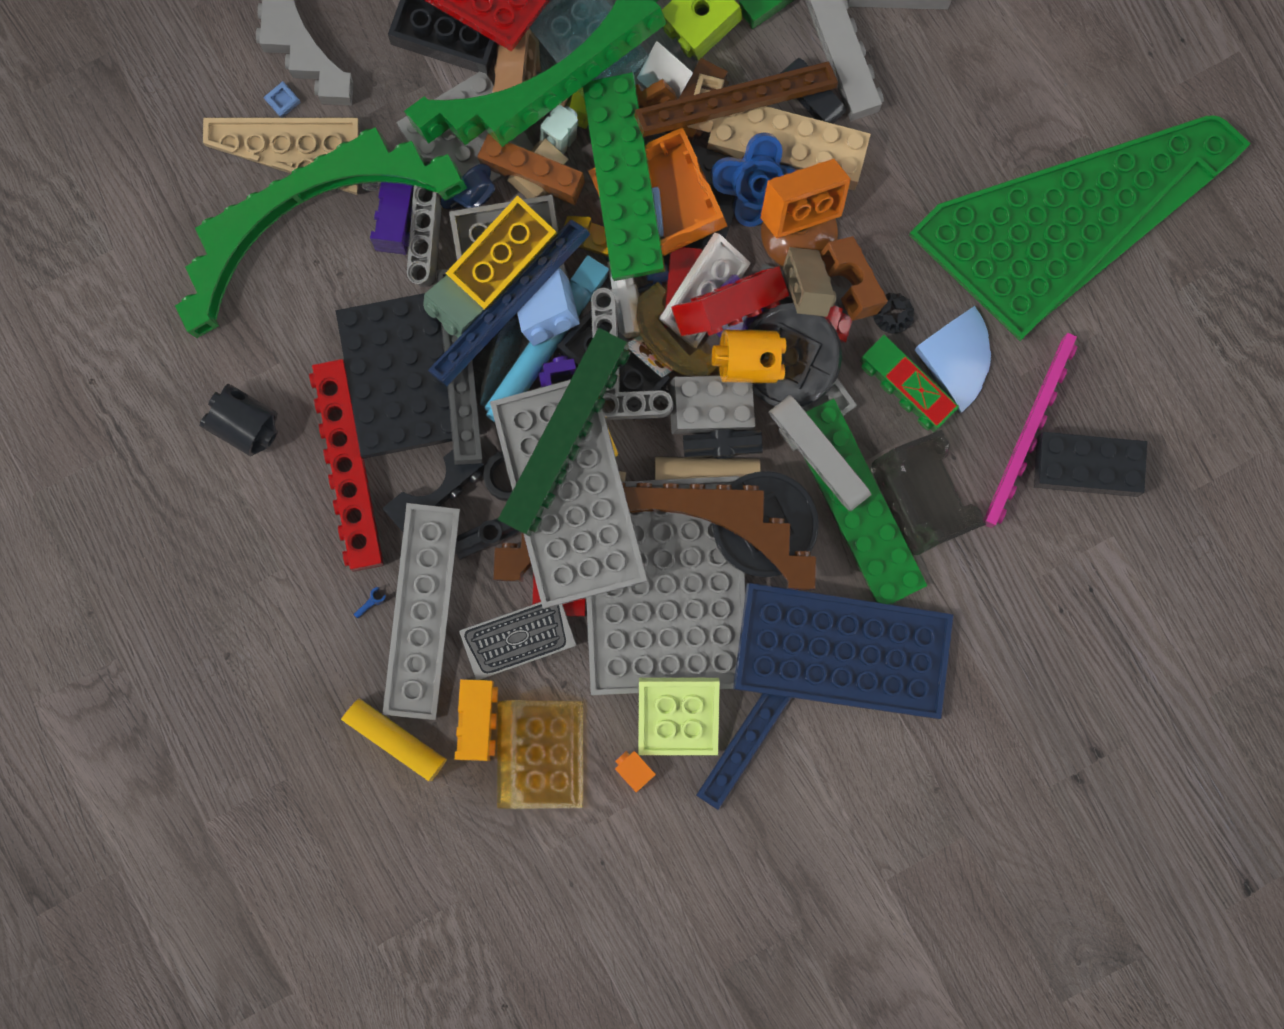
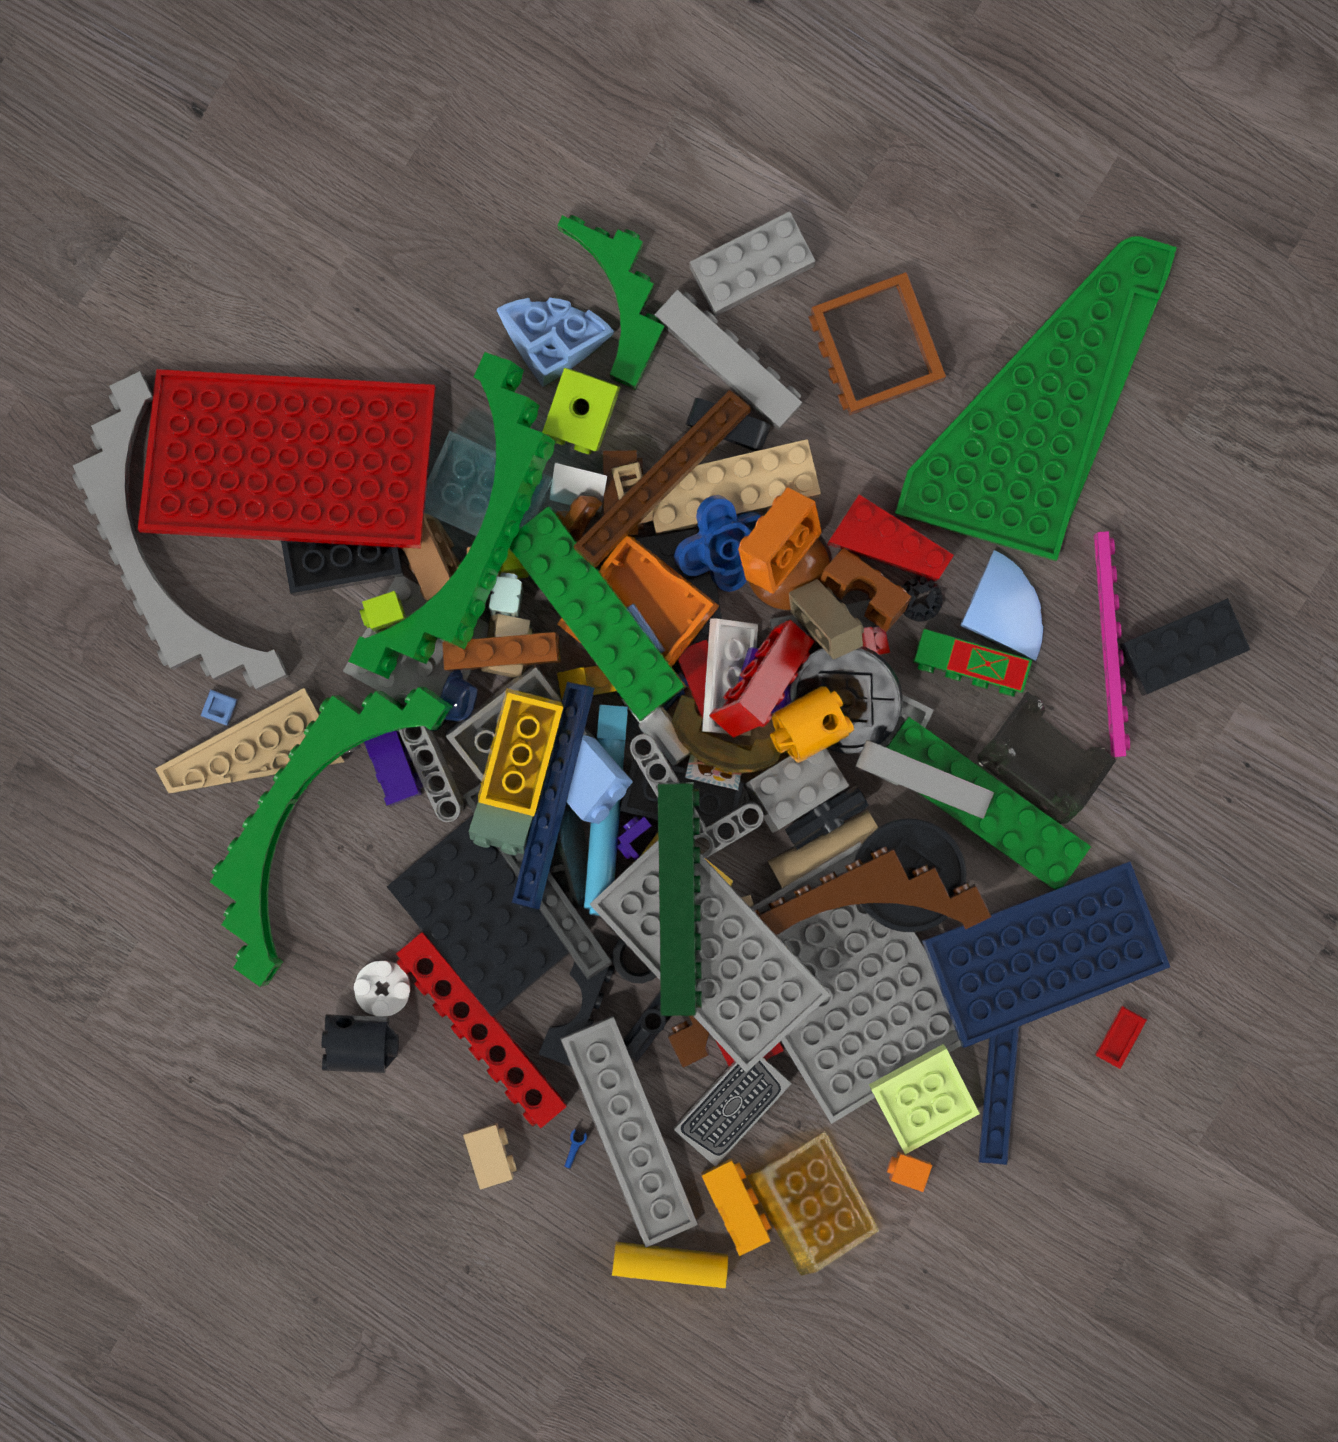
camera: 25 degrees left, 5 degrees up
none -> white plate [354,960,411,1017]
none -> lime brick [360,591,406,633]
none -> tan brick [463,1123,517,1190]
none -> dark orange window [808,272,946,415]
none -> red wedge [827,494,954,581]
none -> red tile [1095,1006,1147,1069]

